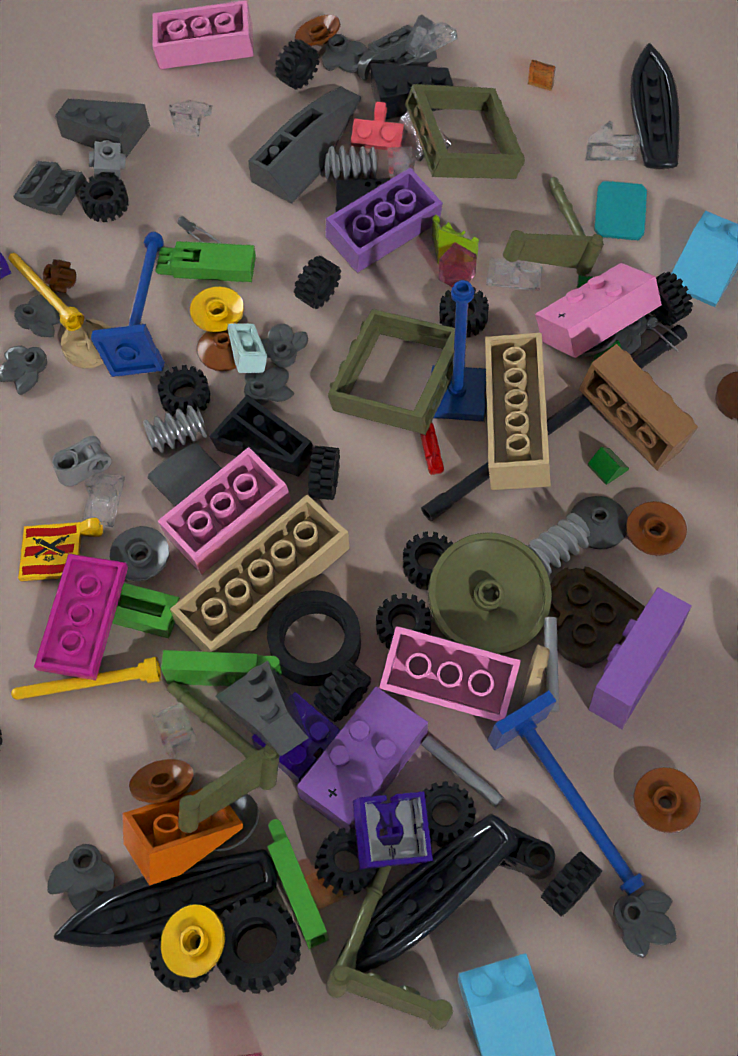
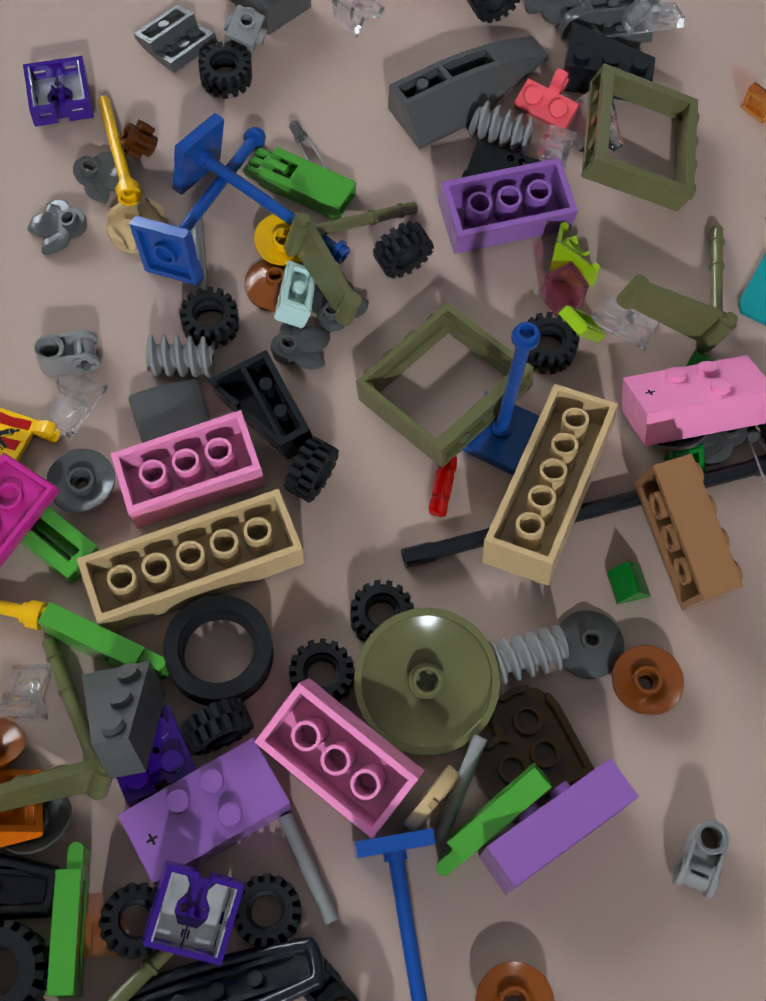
camera: 15 degrees right, 5 degrees up
none -> blue tile [172,113,351,264]
none -> olive piece [284,202,418,326]
none -> bright green hinge [436,762,552,876]
none -> lime tile [558,305,606,343]

